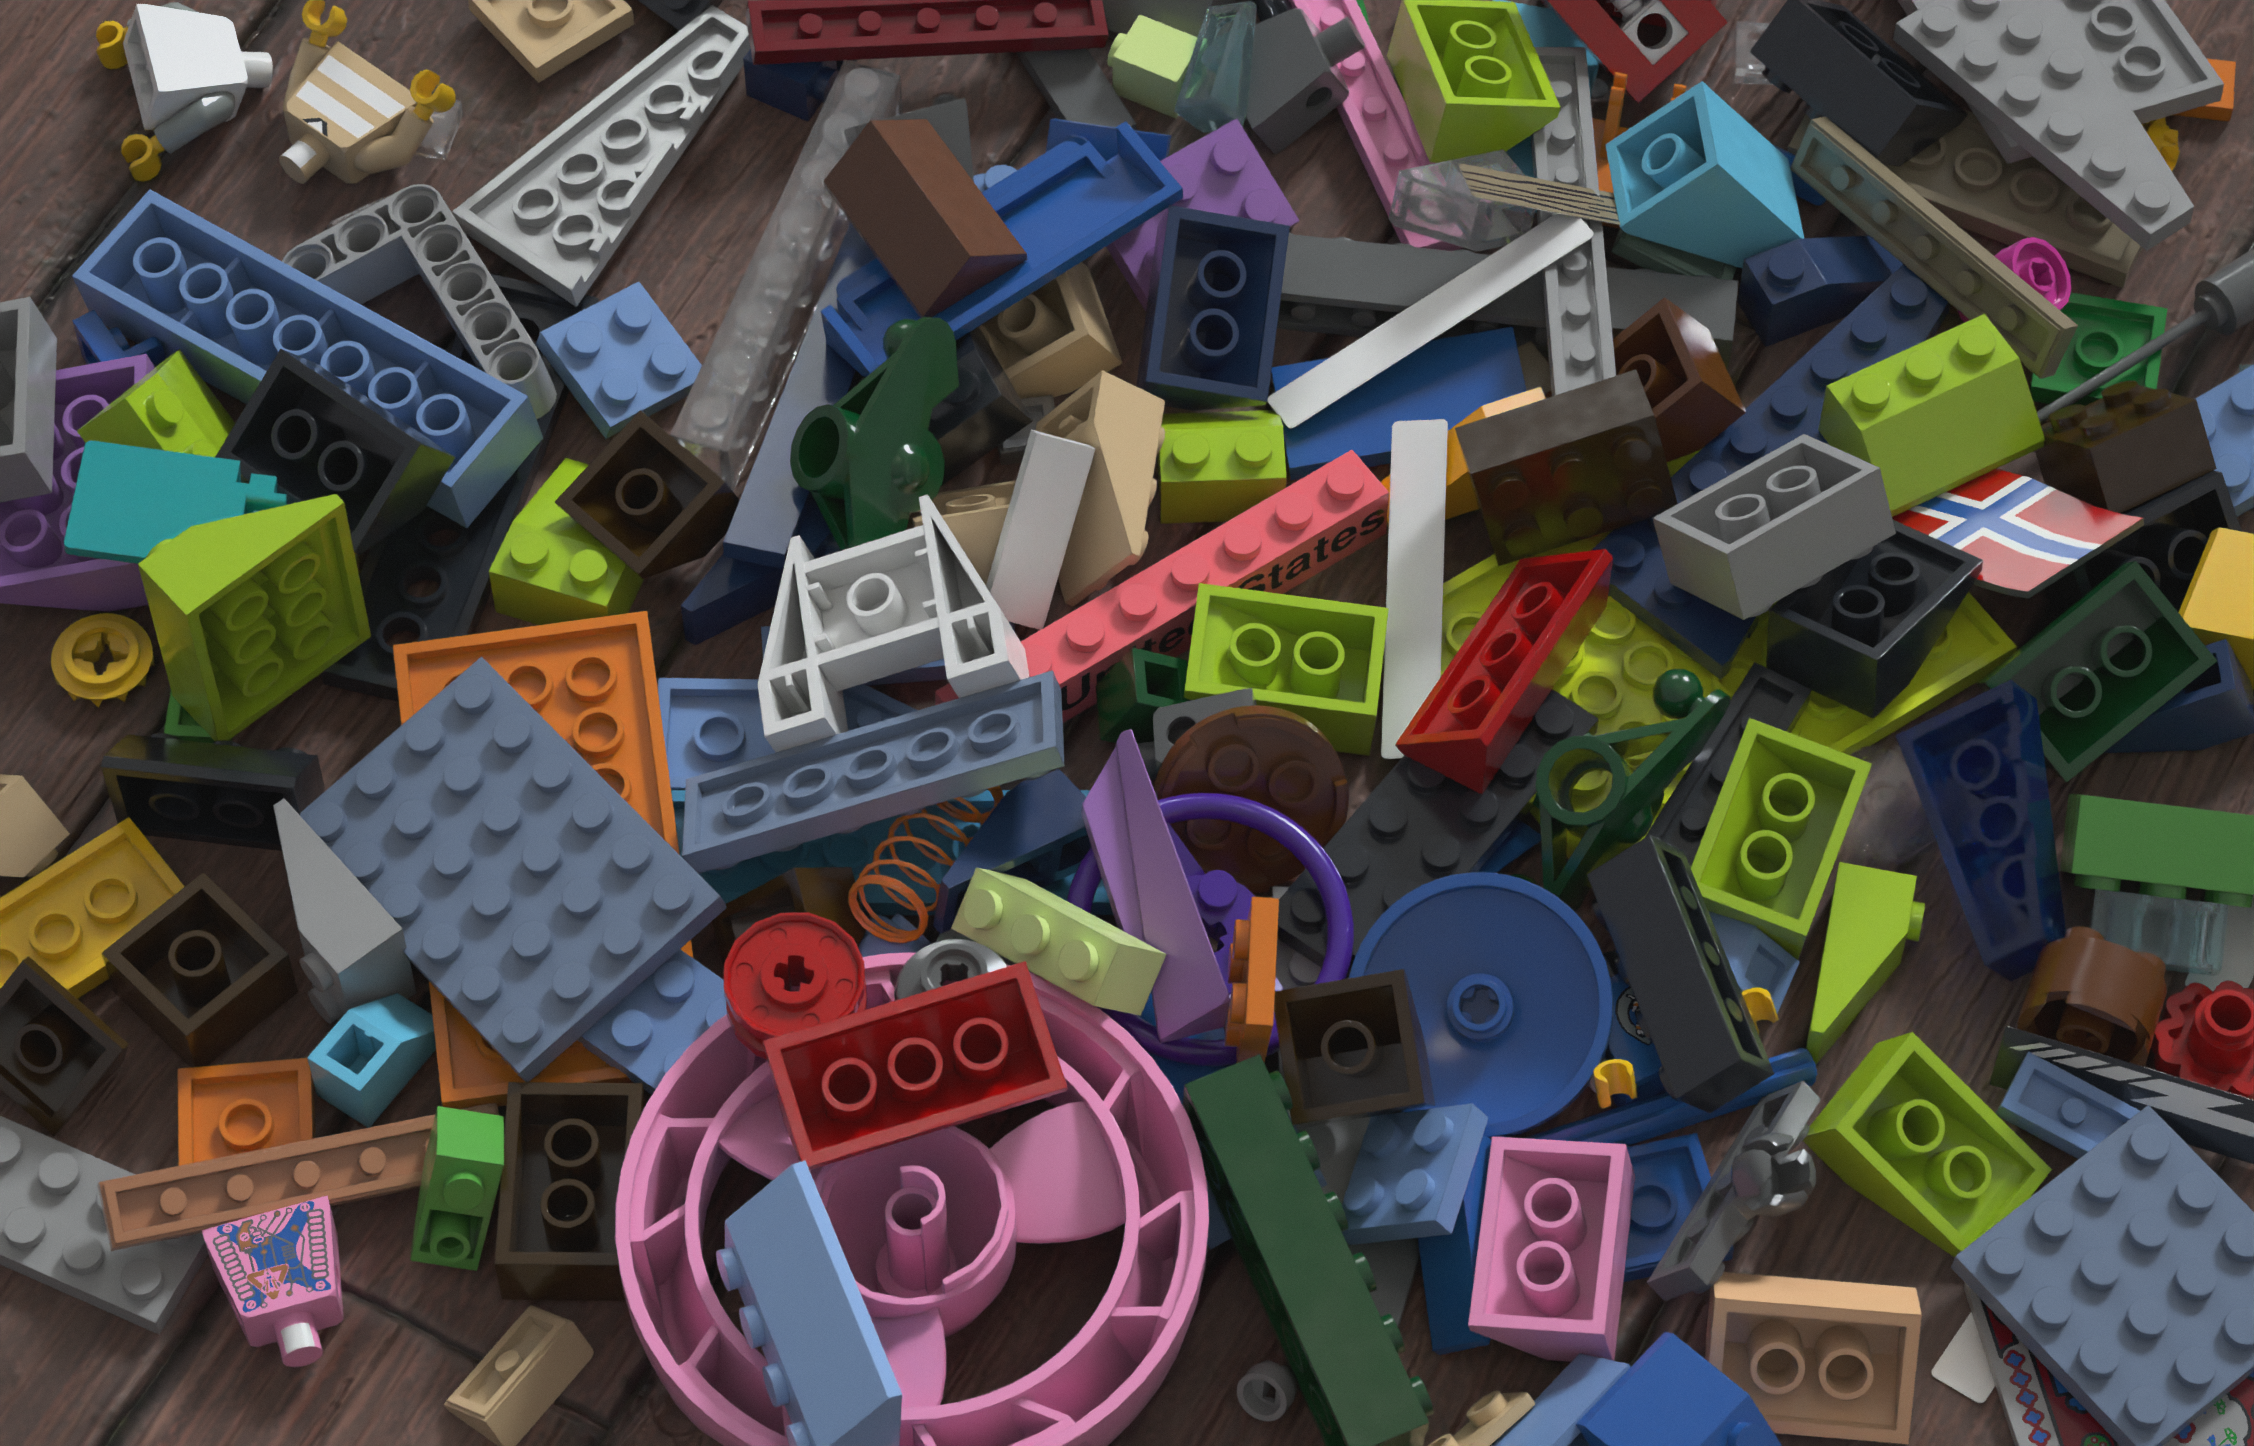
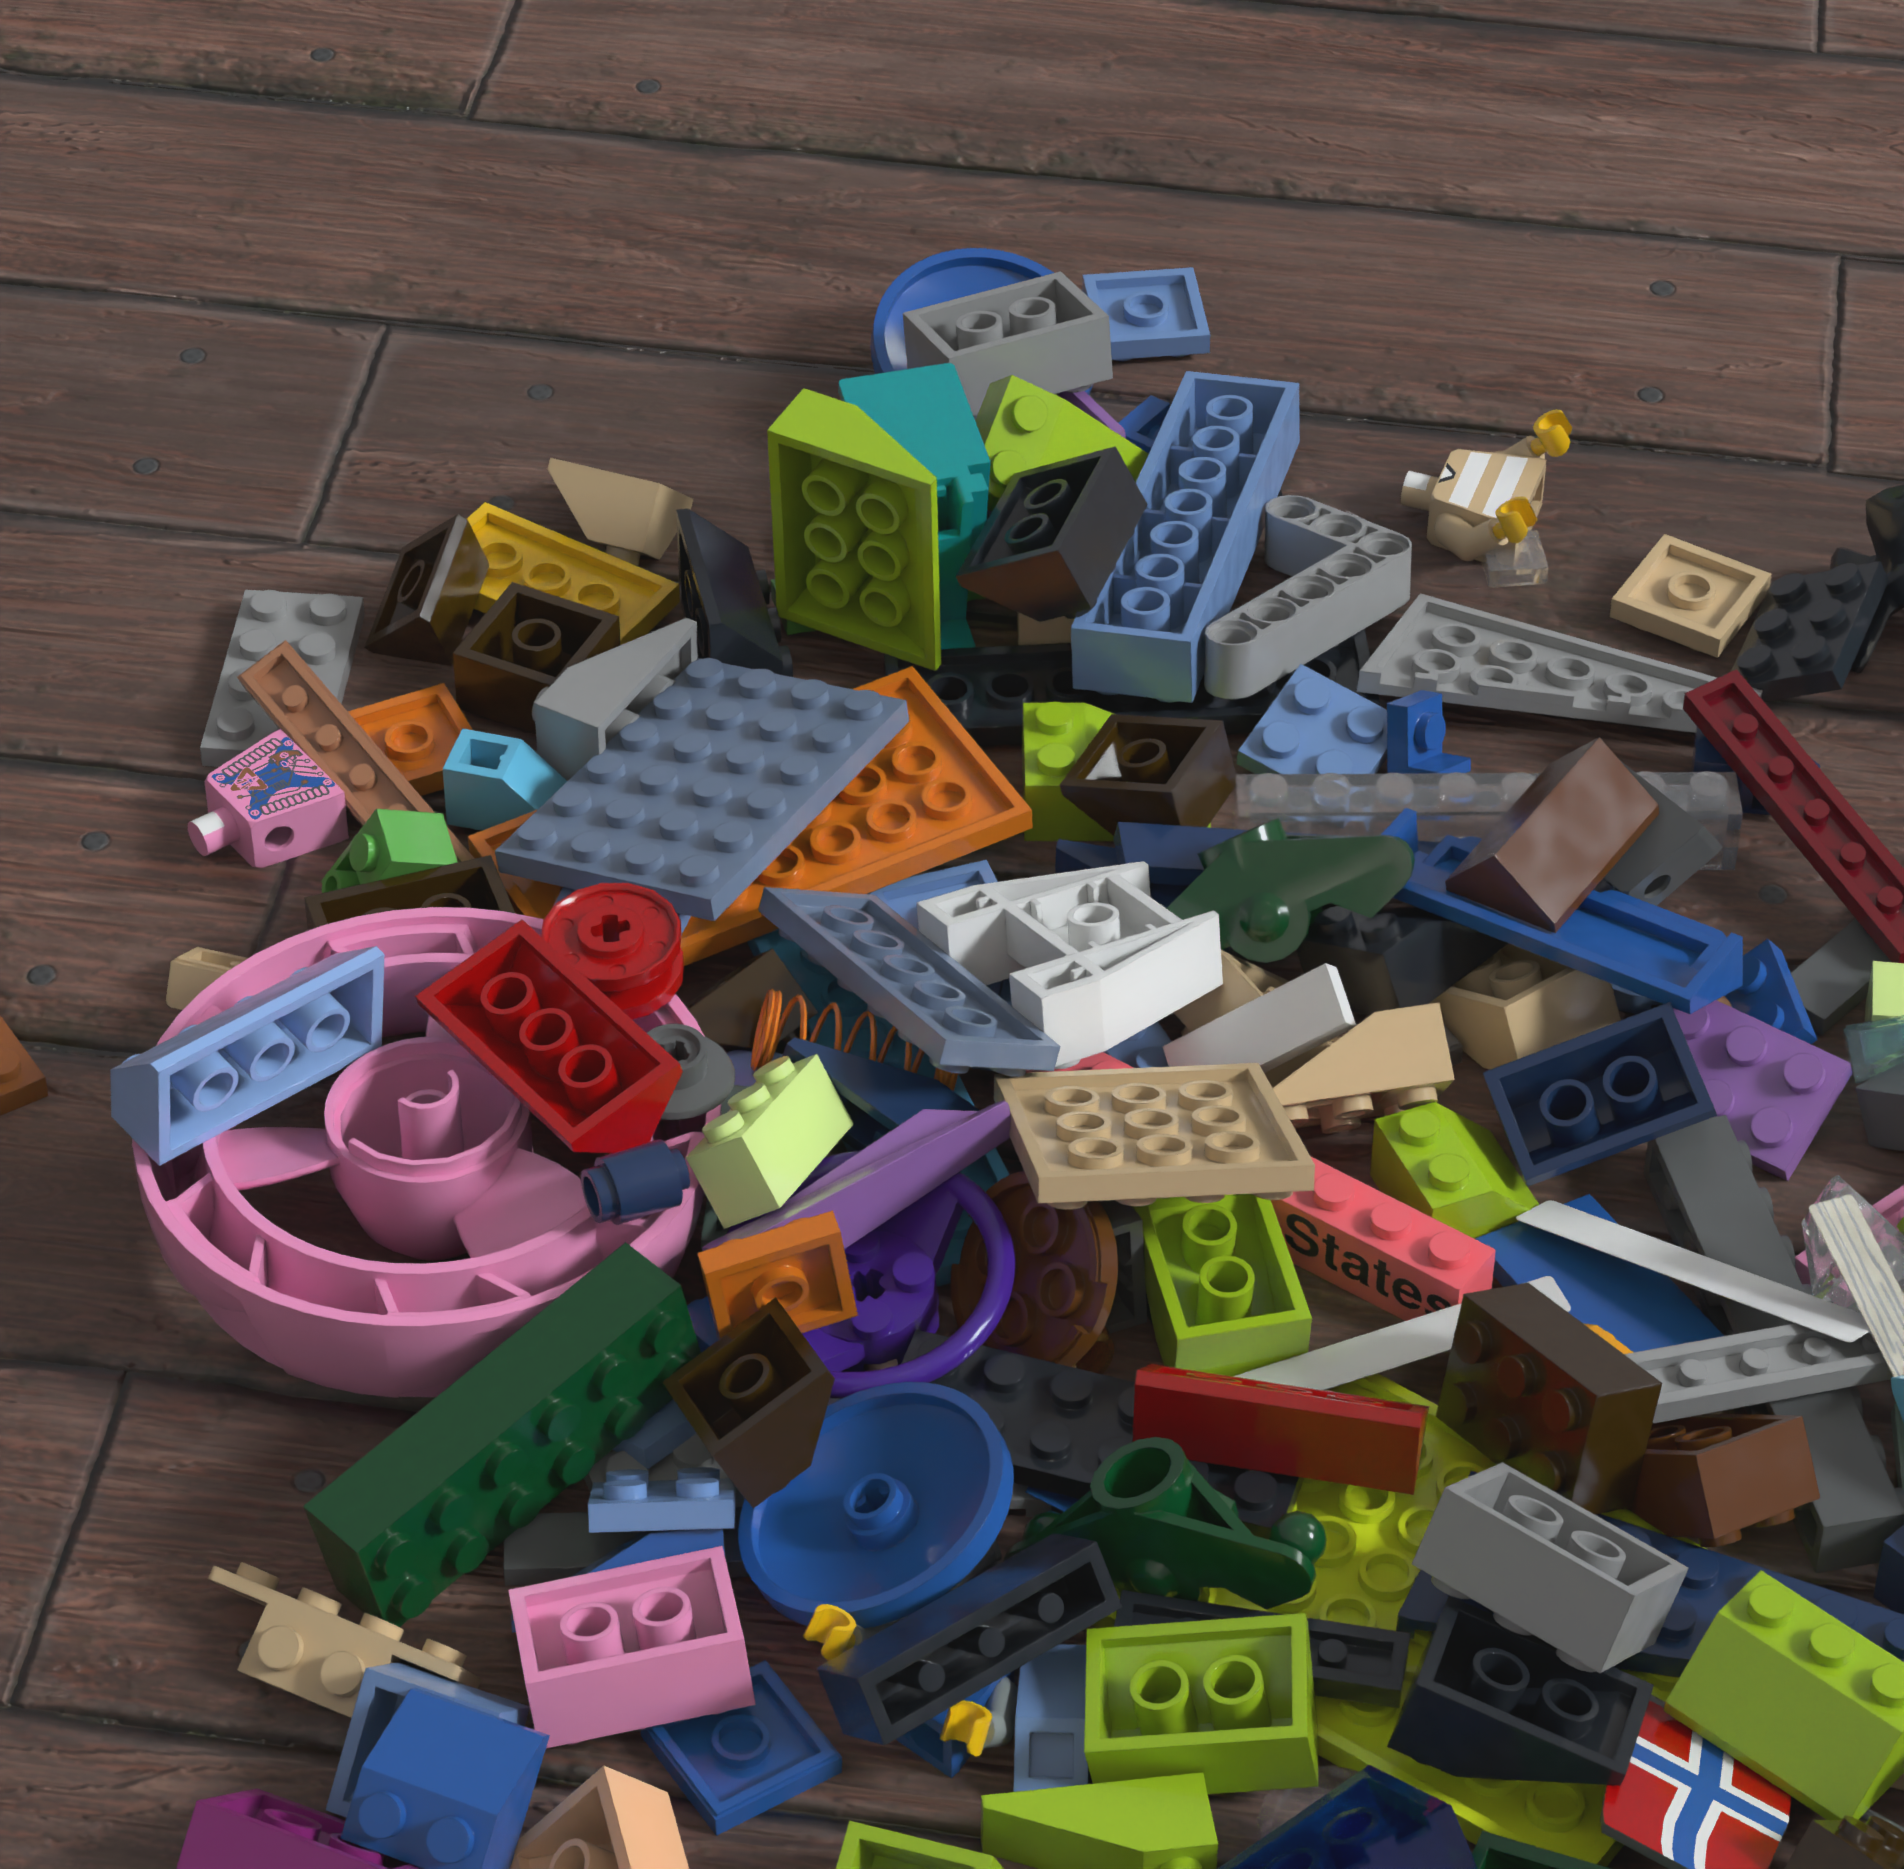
camera: 70 degrees right, 15 degrees down
white torso [96,2,273,181] -> none
blue axle [1525,1048,1817,1146] -> none
dark grey plate [1647,1081,1821,1301] -> none
none -> dark blue brick [581,1139,690,1225]
none -> tan plate [994,1063,1315,1209]
none -> blue bracket [1387,690,1471,789]

